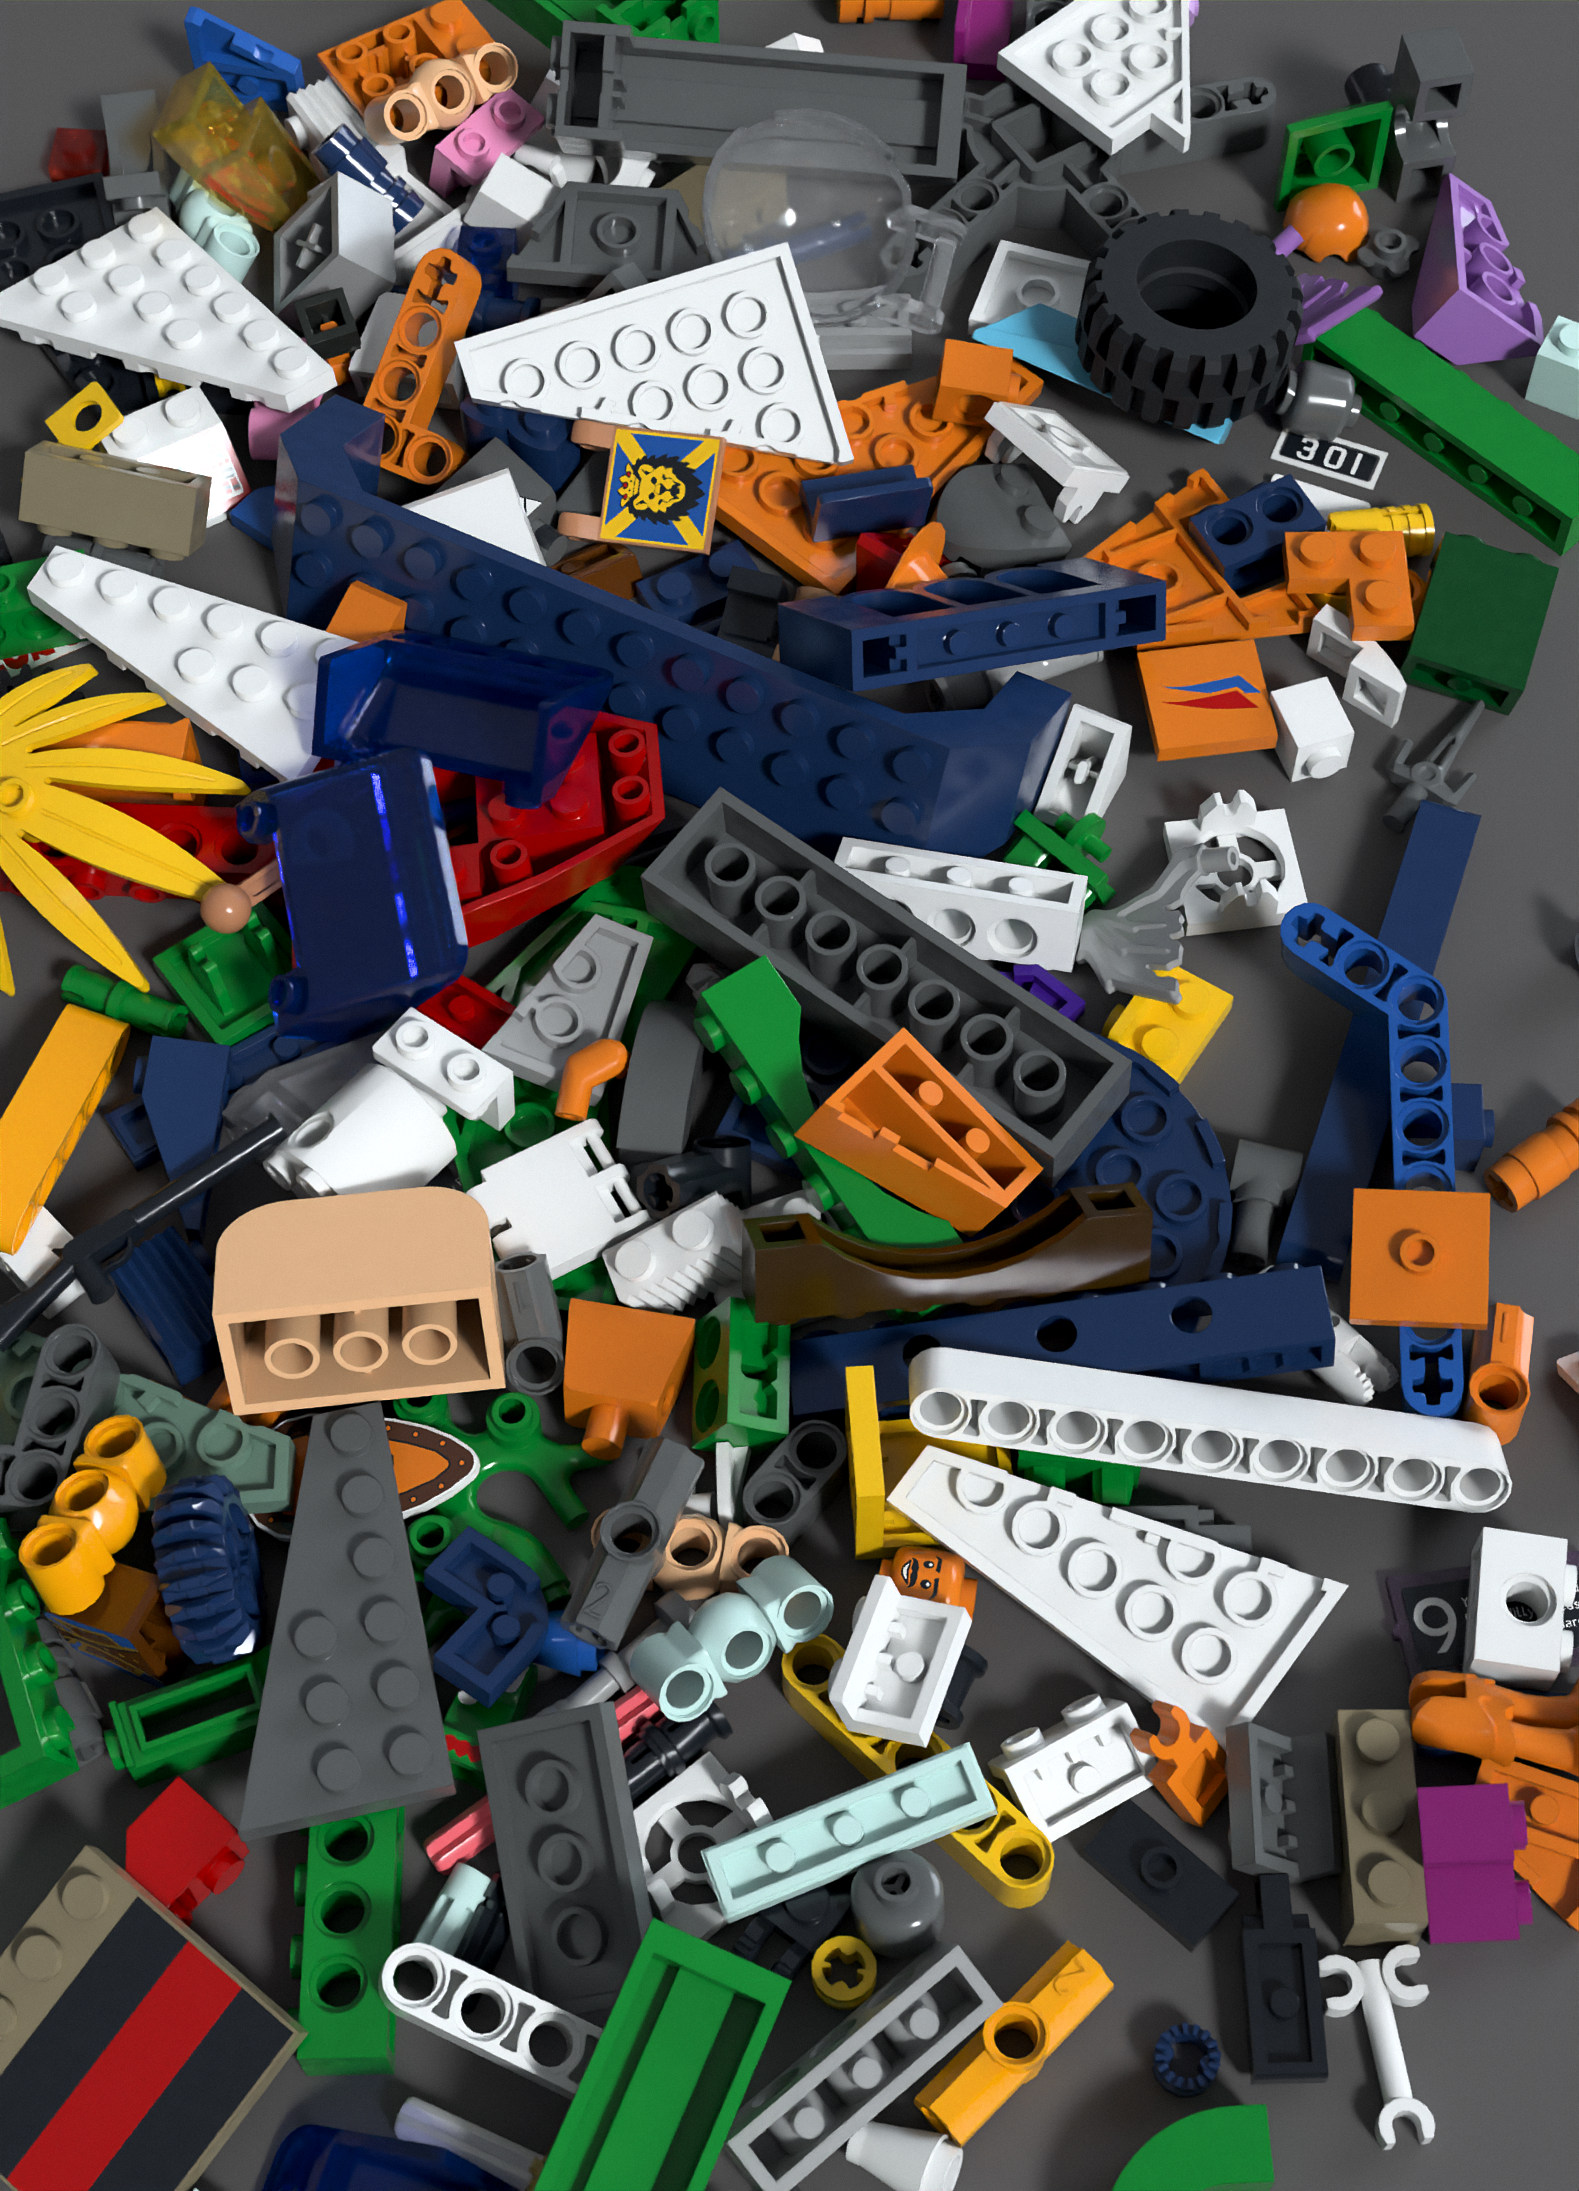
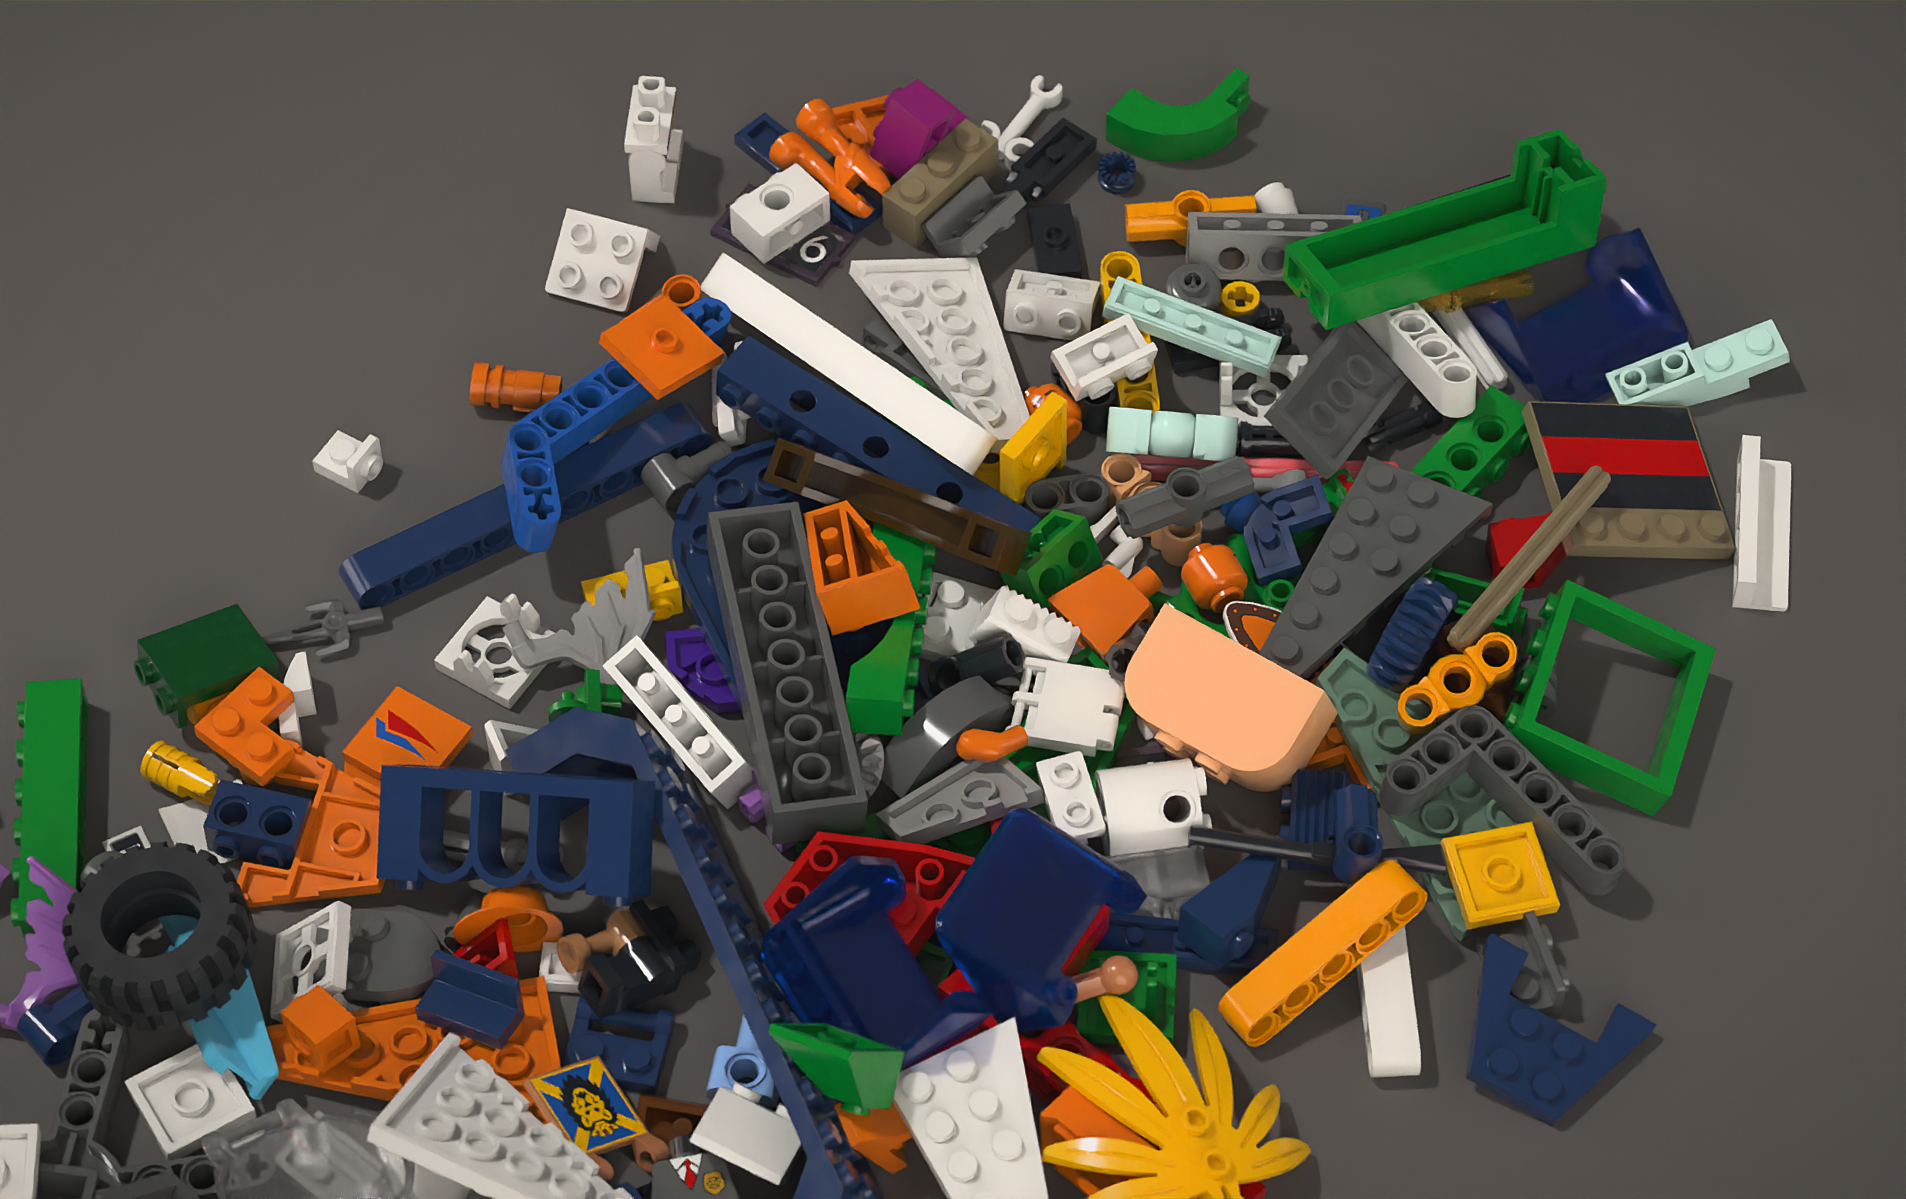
camera: 140 degrees left, 5 degrees down
green pin [61,964,189,1039] -> none
light aqua piece [411,1863,491,1969] -> none
orange plate [1130,1700,1228,1828] -> none
white brick [1269,676,1355,783] -> none
none -> green slope [768,1023,905,1115]
none -> orange head [1181,543,1248,613]
none -> dark blue piece [1332,784,1384,885]
none -> dark tan axle [1447,466,1611,653]

